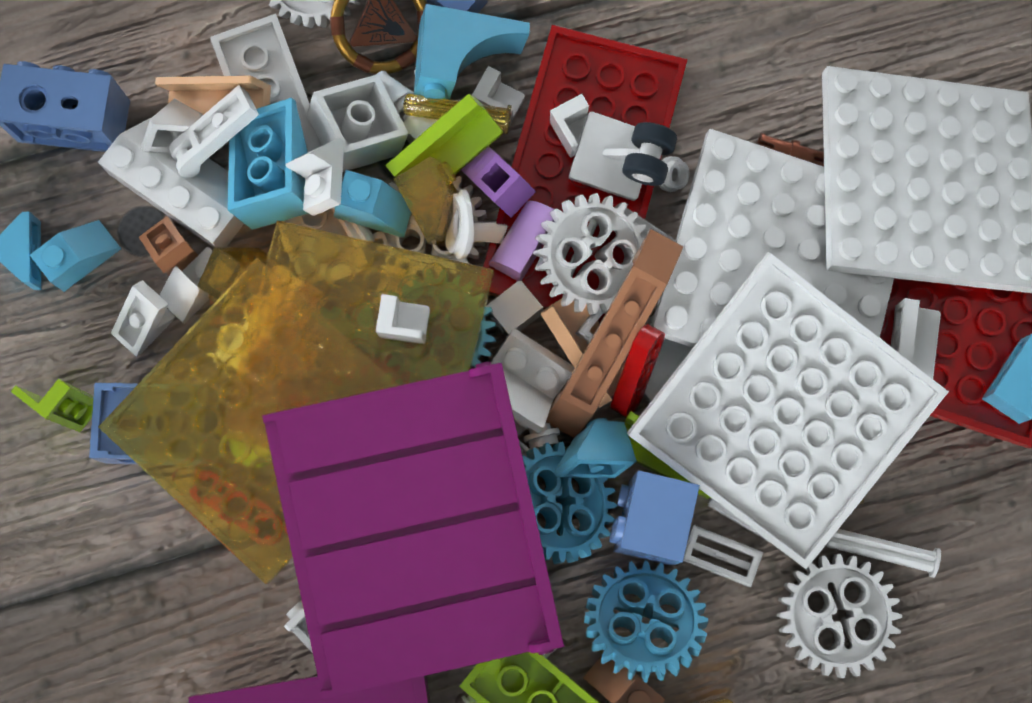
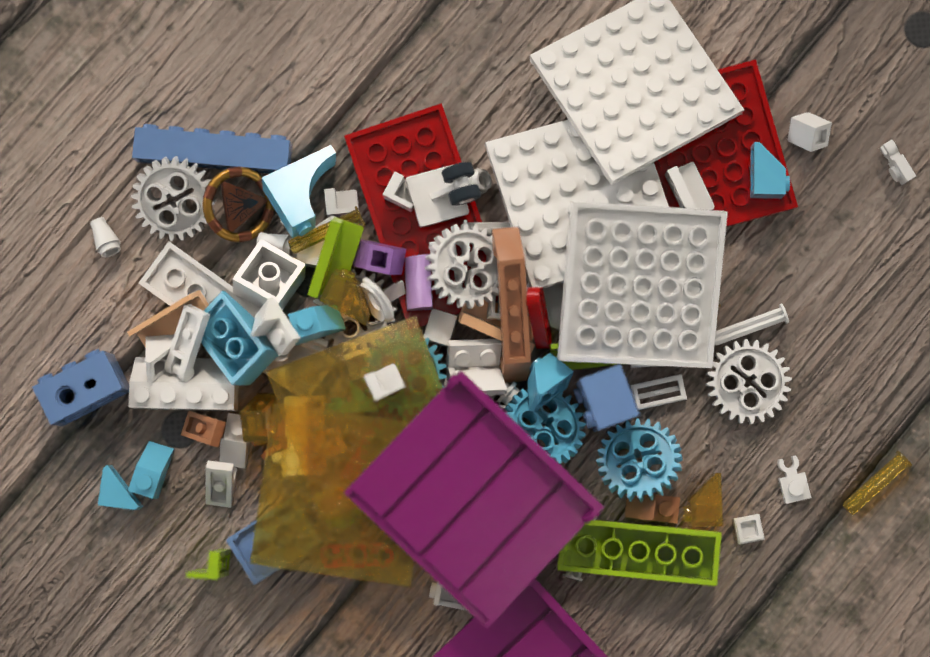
camera: 30 degrees left, 5 degrees up
copper pin [757,133,824,167] -> none

